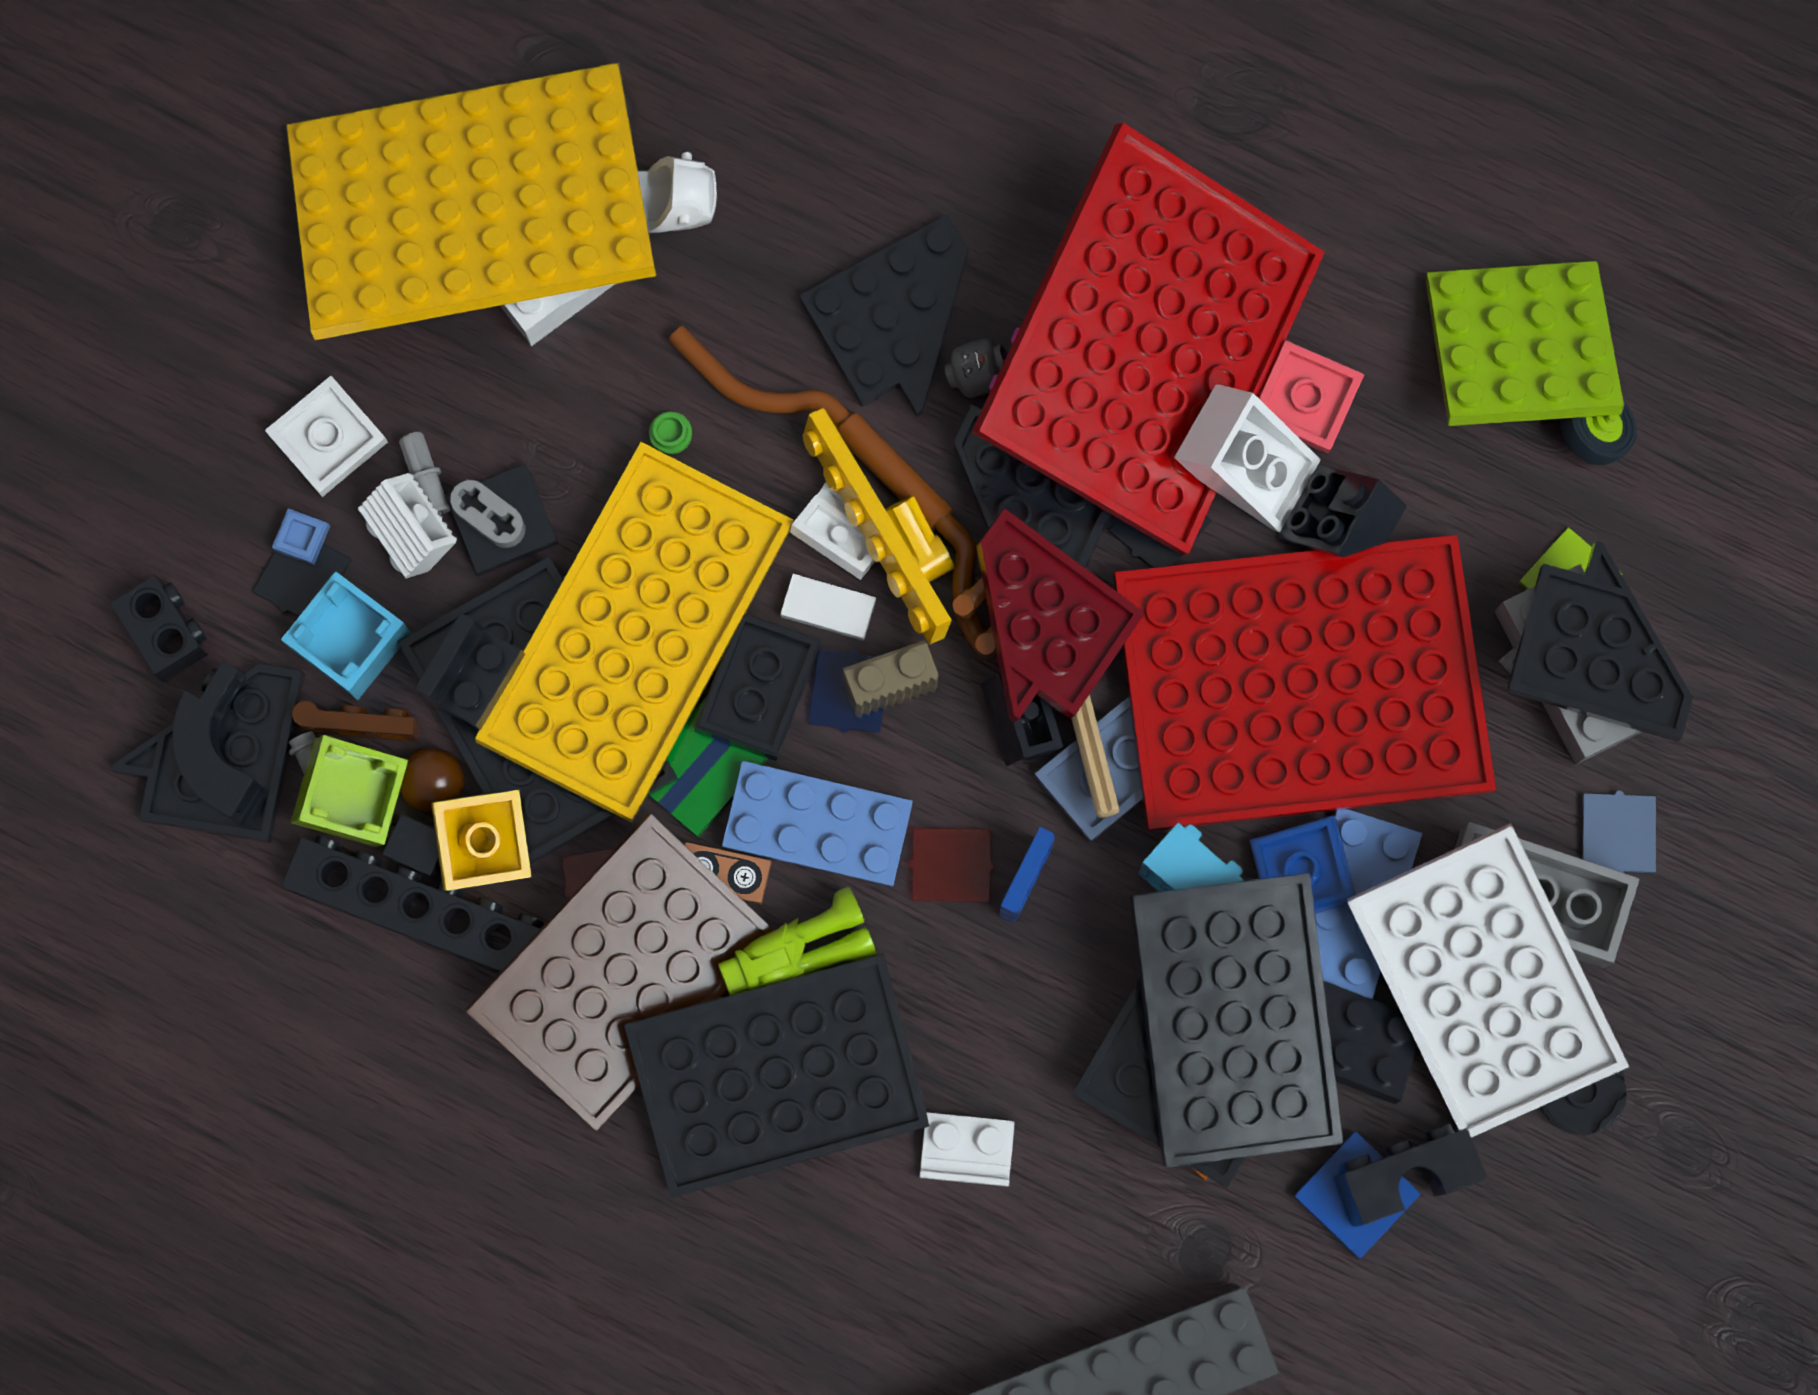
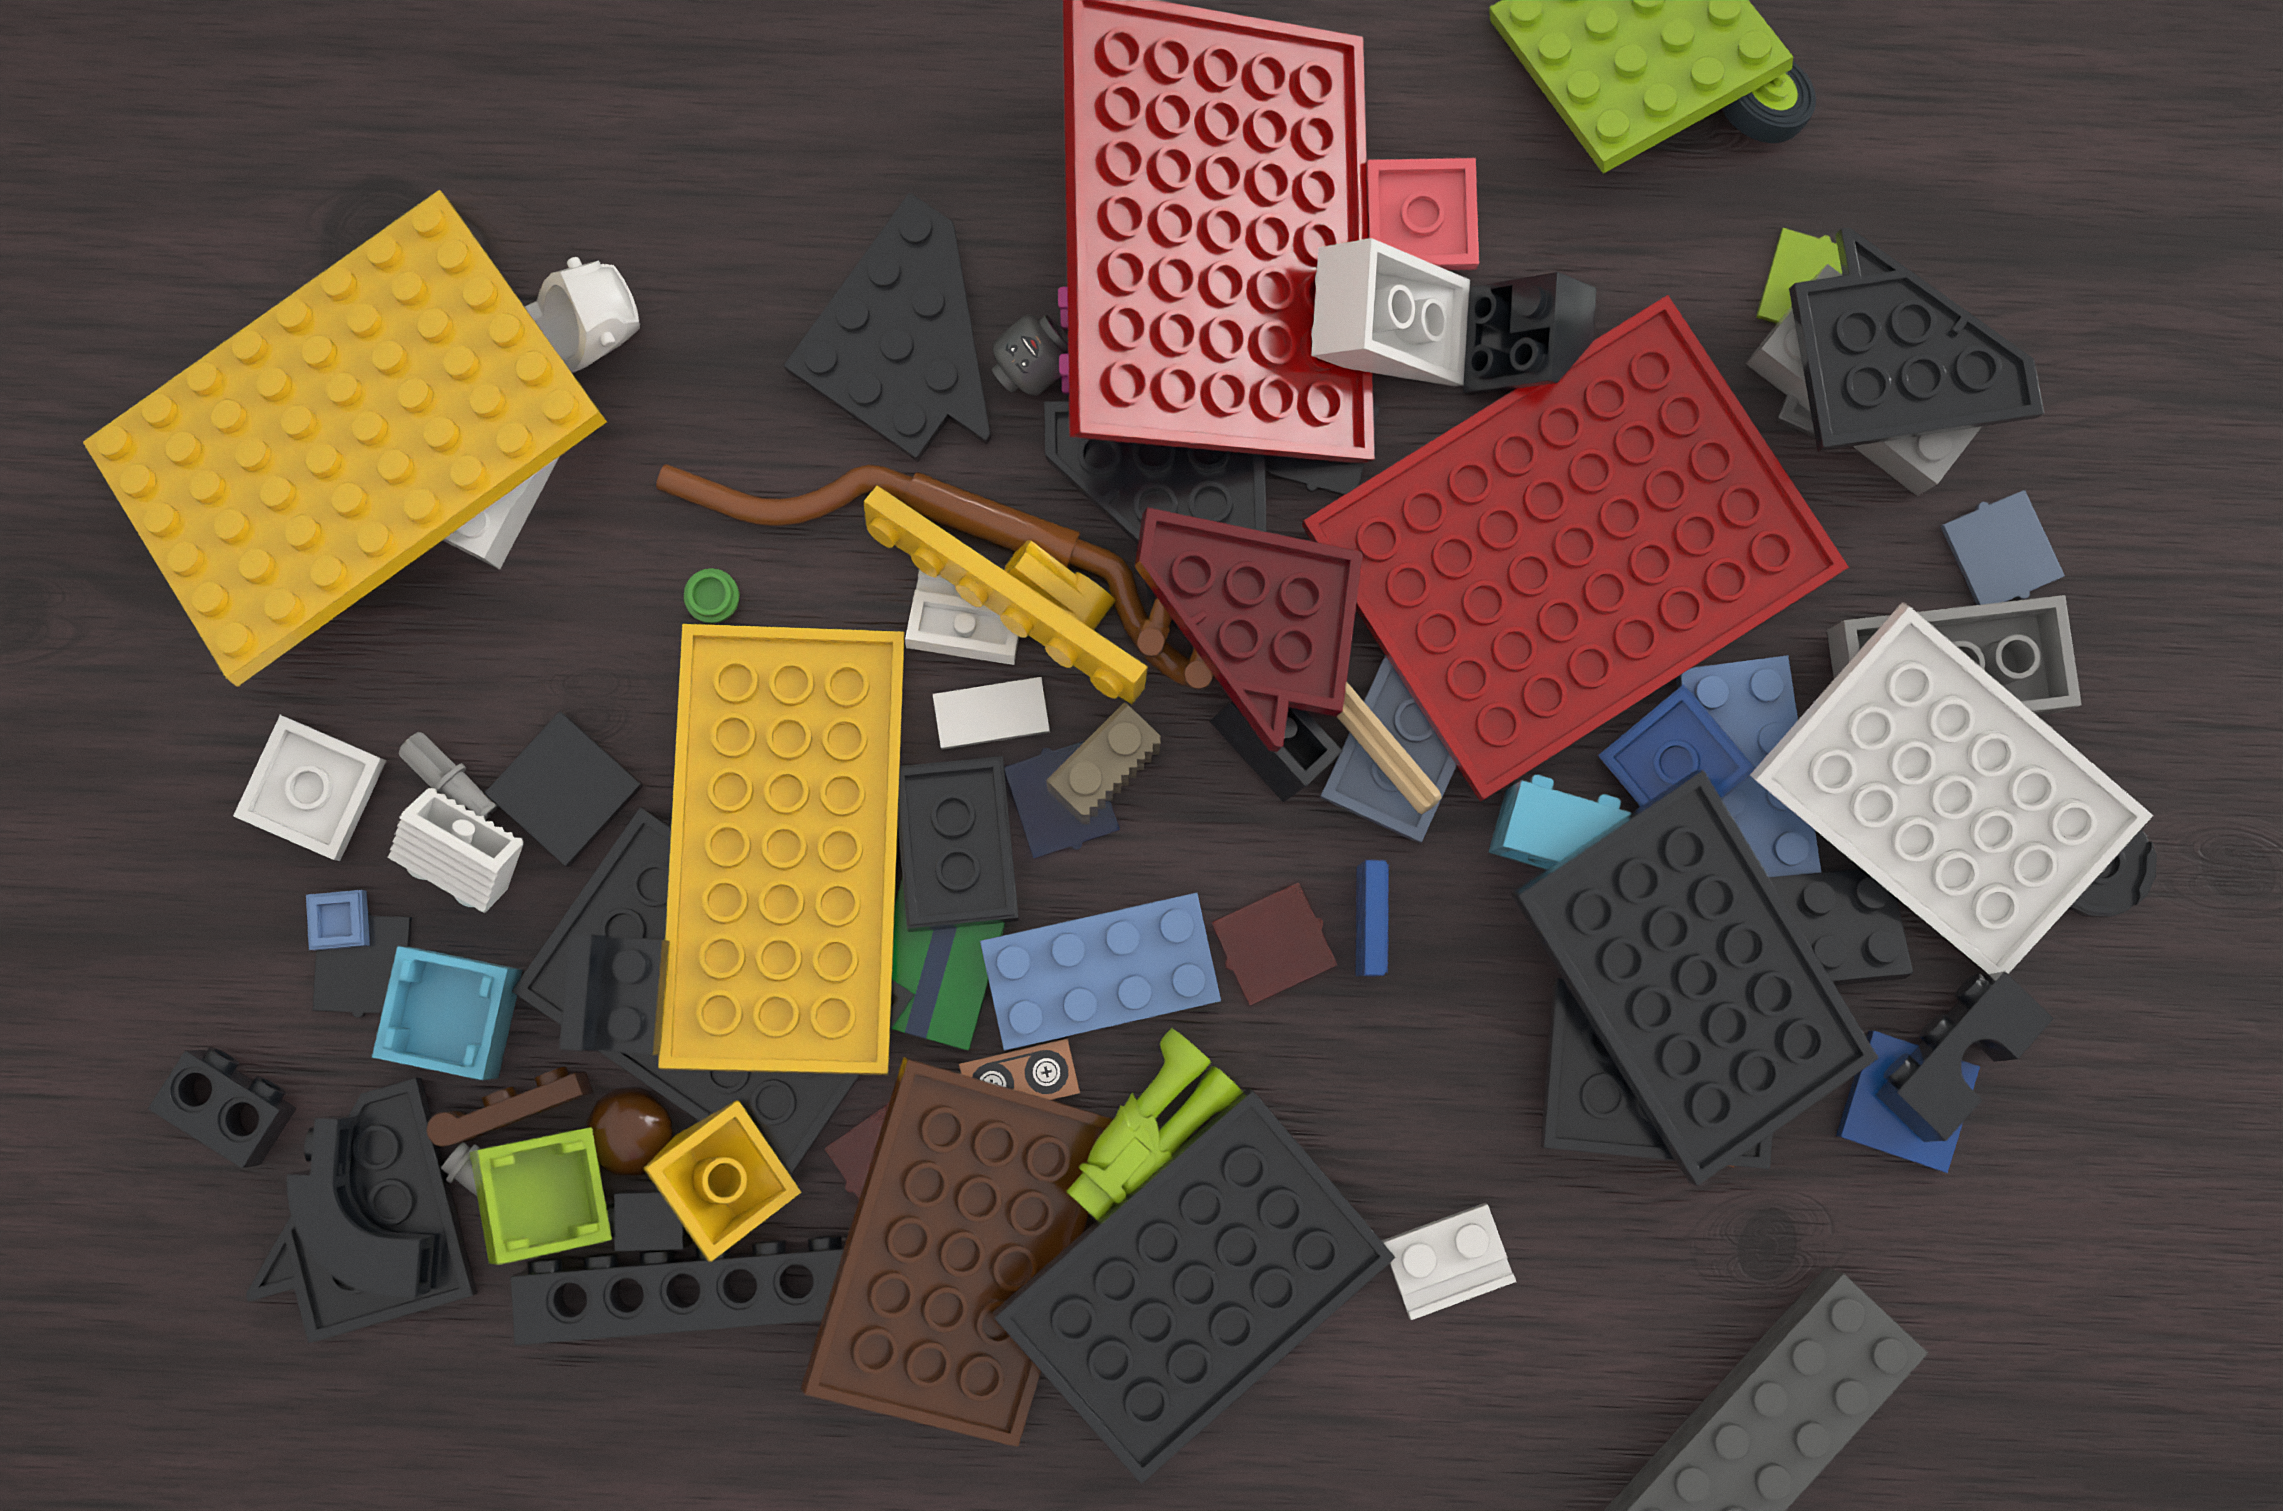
camera: 30 degrees left, 5 degrees up
light grey beam [450,480,525,548] -> none

